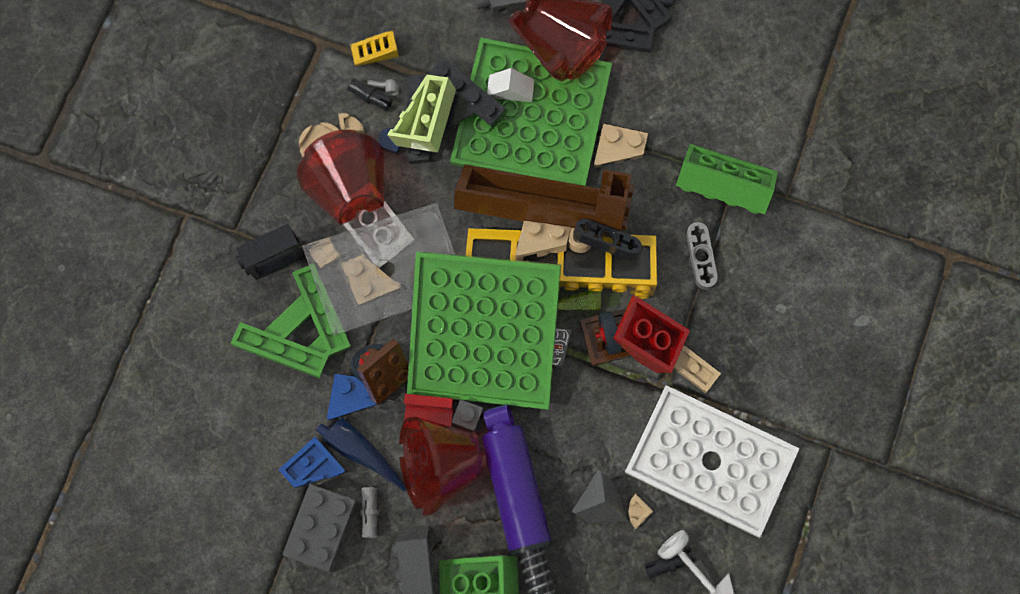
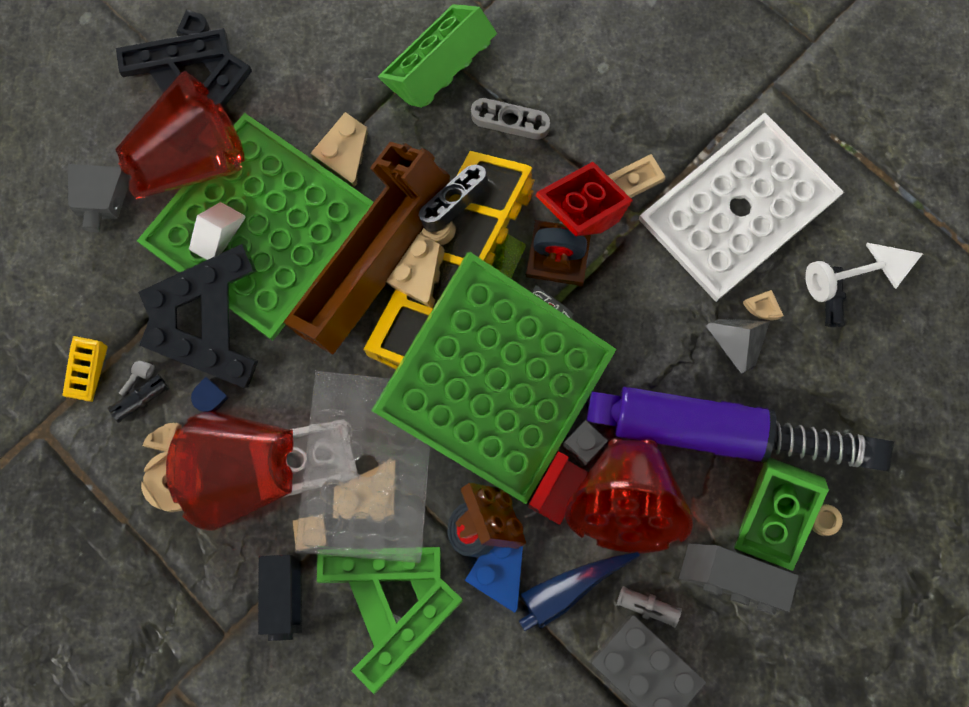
camera: 70 degrees left, 0 degrees up
blue wing [278,437,347,488] -> none
yellowish green wedge [387,75,456,152] -> none

